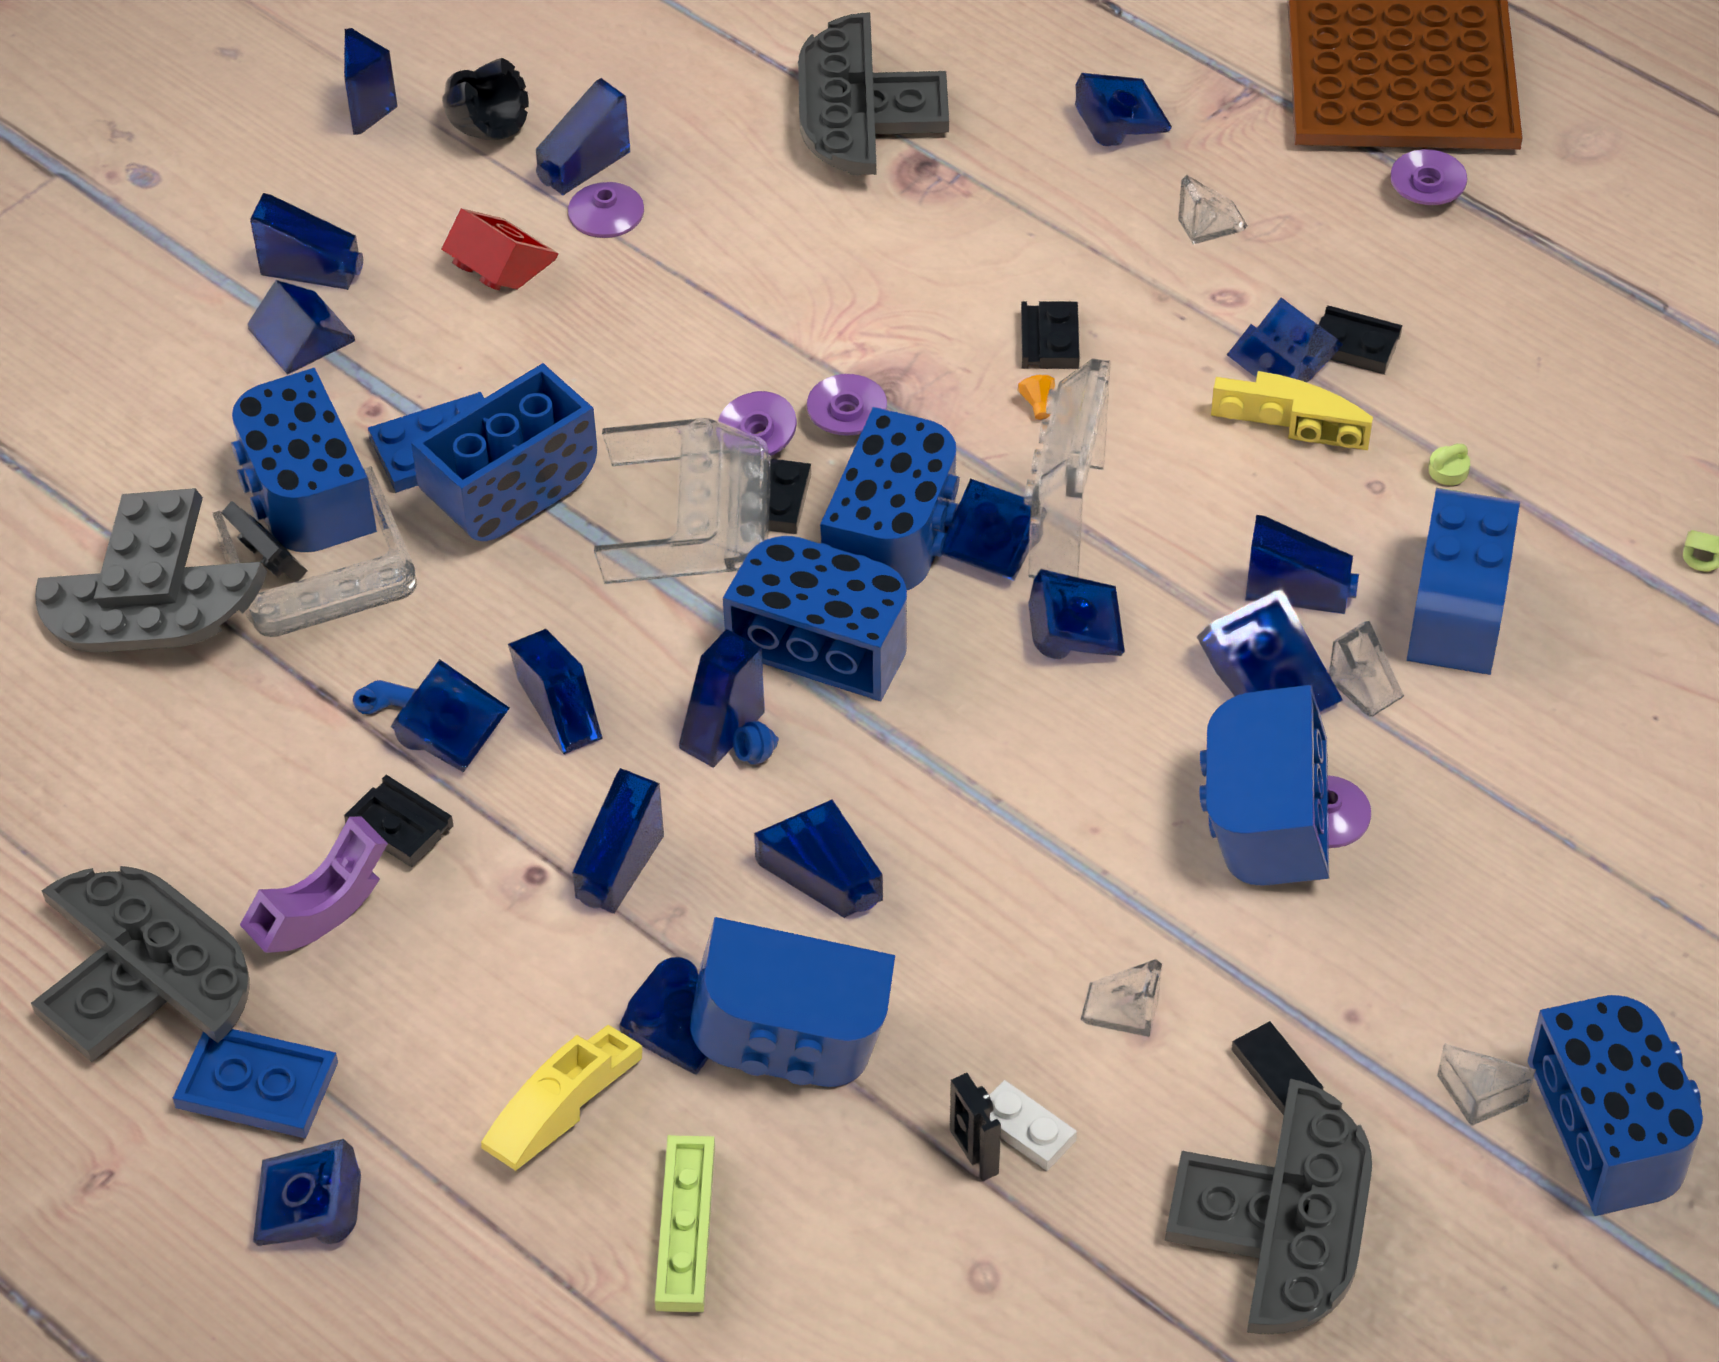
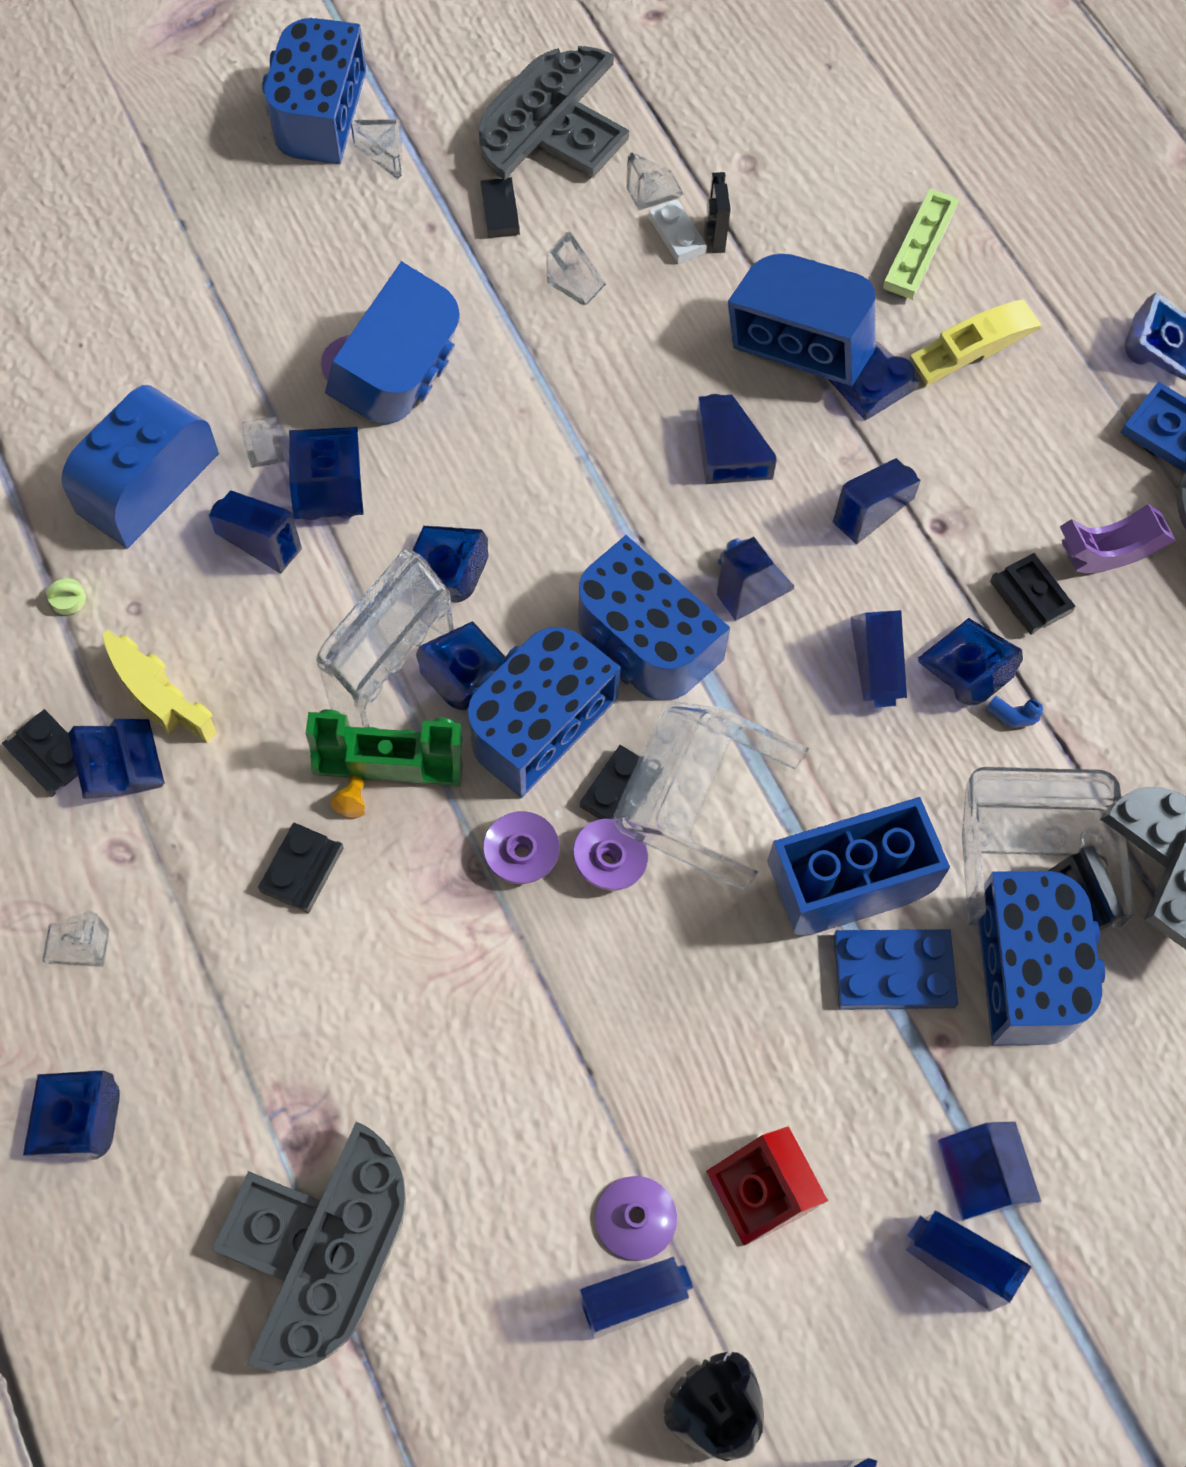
camera: 160 degrees left, 15 degrees up
none -> green bracket [305,709,463,786]
none -> clear slope [626,152,683,211]

